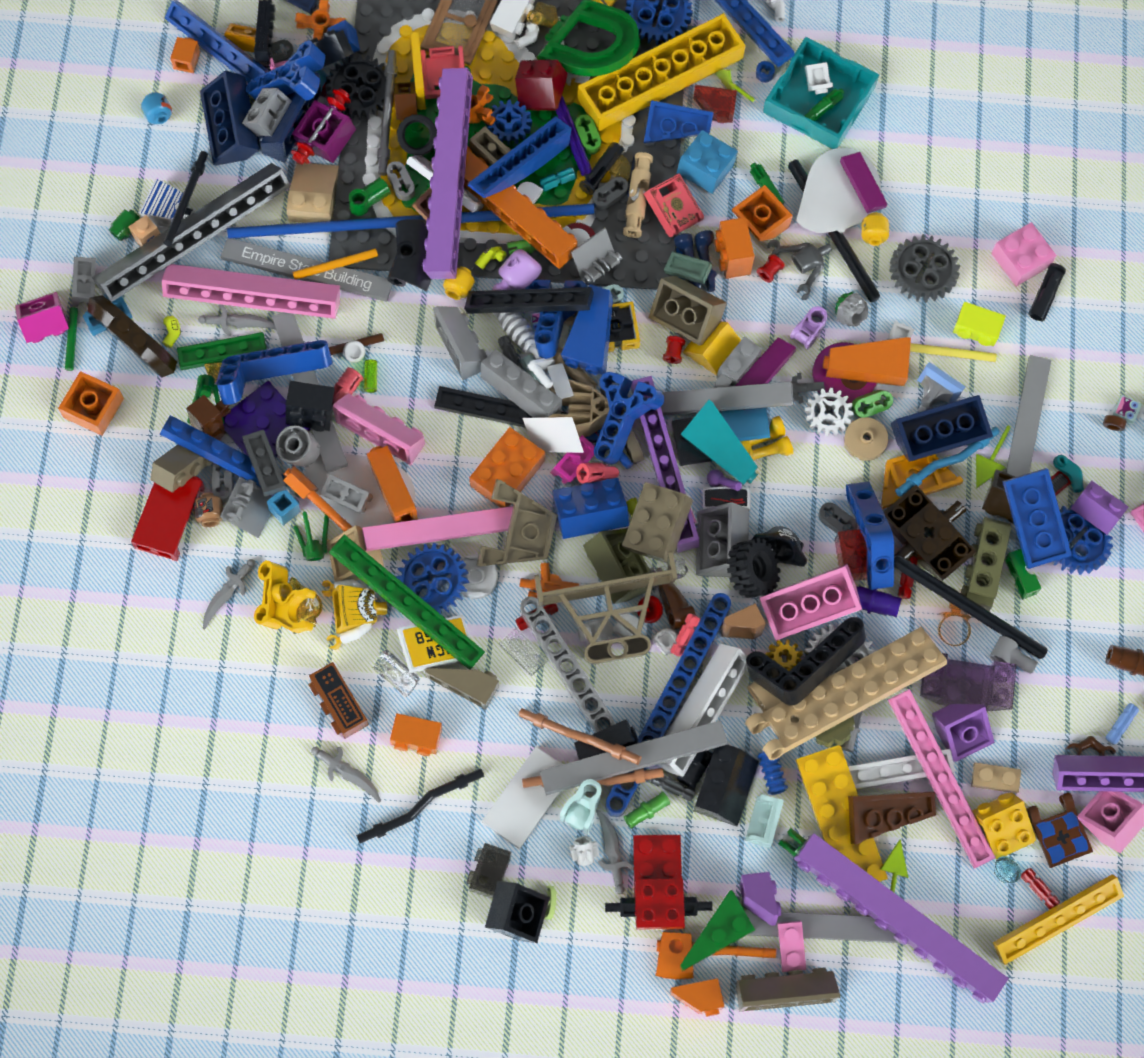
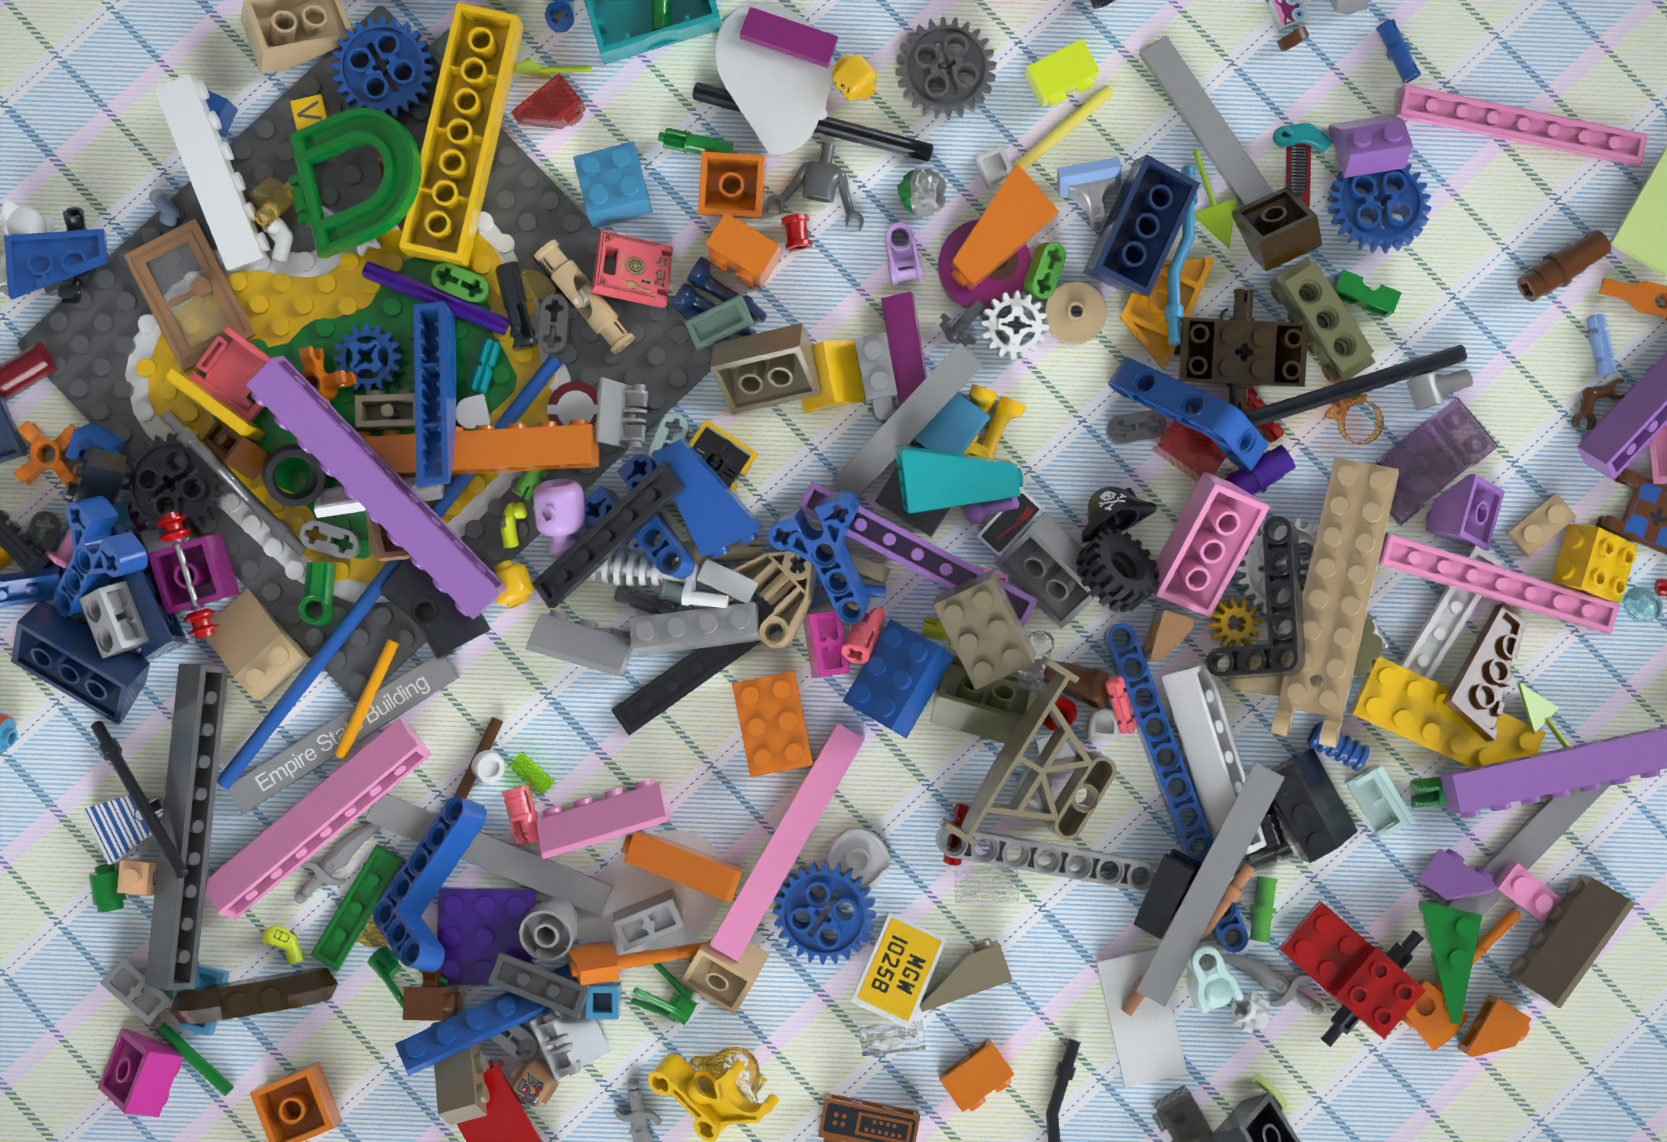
camera: 50 degrees left, 15 degrees up
black brick [285,381,335,431] -> none
torso [321,579,387,650] -> none
green tile [329,534,485,670] -> none
dark tan wing [476,479,557,567] -> none
dark red slope [515,60,568,111] -> none
nougat bar [518,708,642,765] -> none
orange piece [519,563,579,598] -> none
white sticker [523,417,584,453] -> none
blue wing [643,100,714,143] -> none
red bush [662,336,686,364] -> none
blue plate [1003,468,1072,569] -> none

